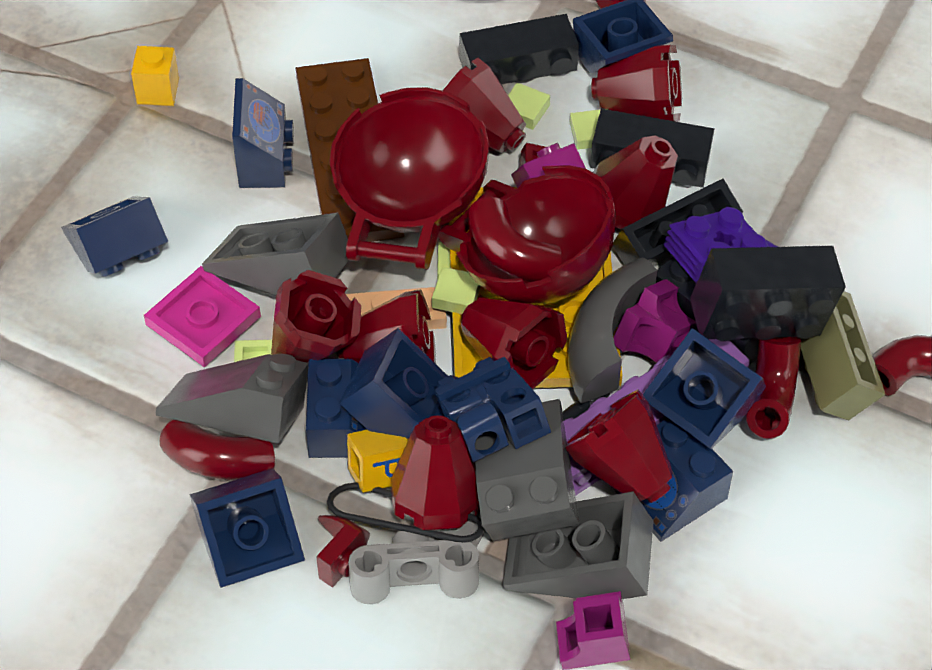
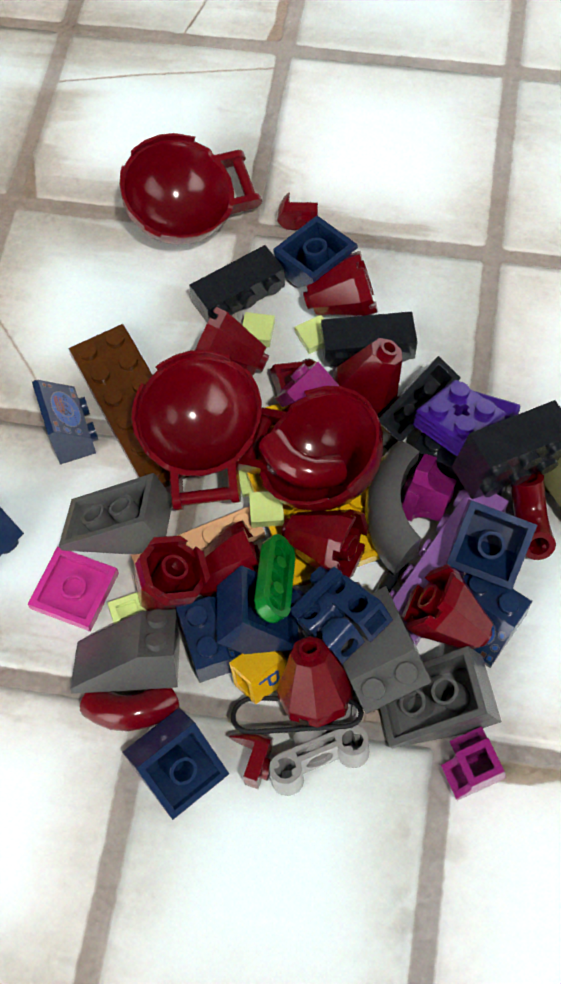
camera: 15 degrees left, 10 degrees up
none -> green plate [255,534,296,623]

